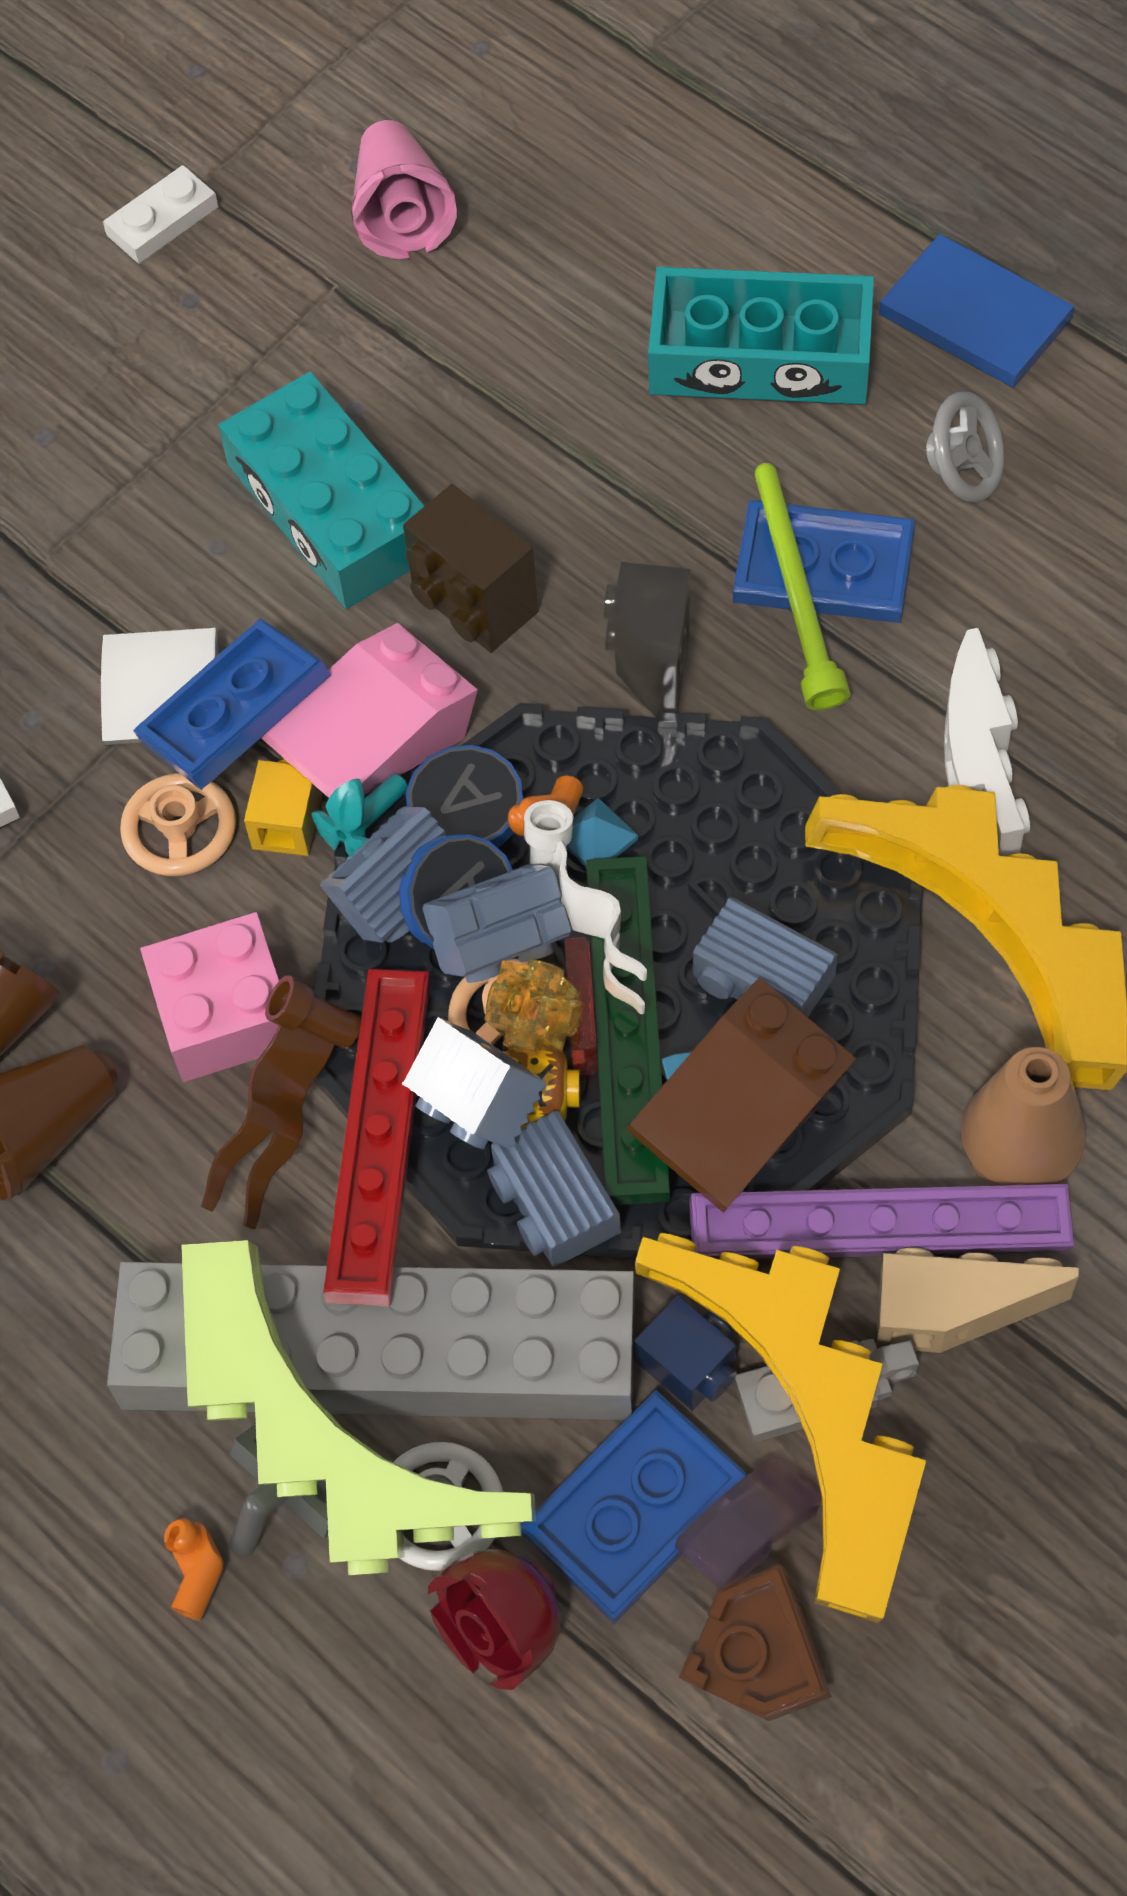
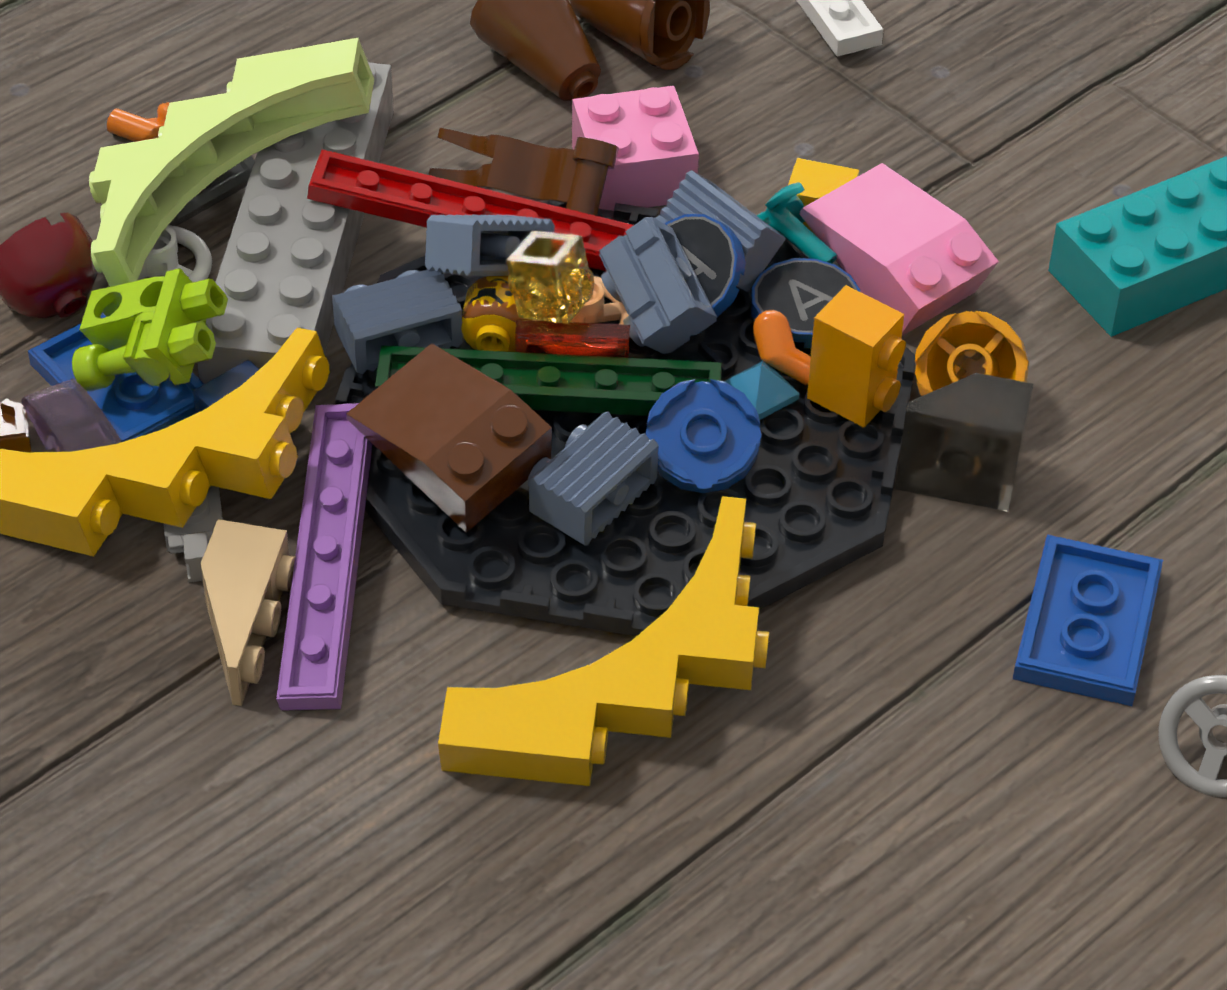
camera: 90 degrees right, 15 degrees down
white slope [101,628,219,745] -> none
light nougat piece [120,773,236,876] -> none
blue tile [133,618,331,790] -> none
dark brown brick [403,483,539,653] -> none
white flag [524,800,647,1014] -> none
lime piece [755,463,851,711] -> none
white slope [944,628,1030,856] -> none
medium nougat cone [960,1047,1086,1186] -> none
none -> lime hips [72,268,228,392]
none -> blue tile [646,379,762,493]
none -> light orange brick [807,285,906,427]
none -> light orange cylinder [915,311,1029,424]

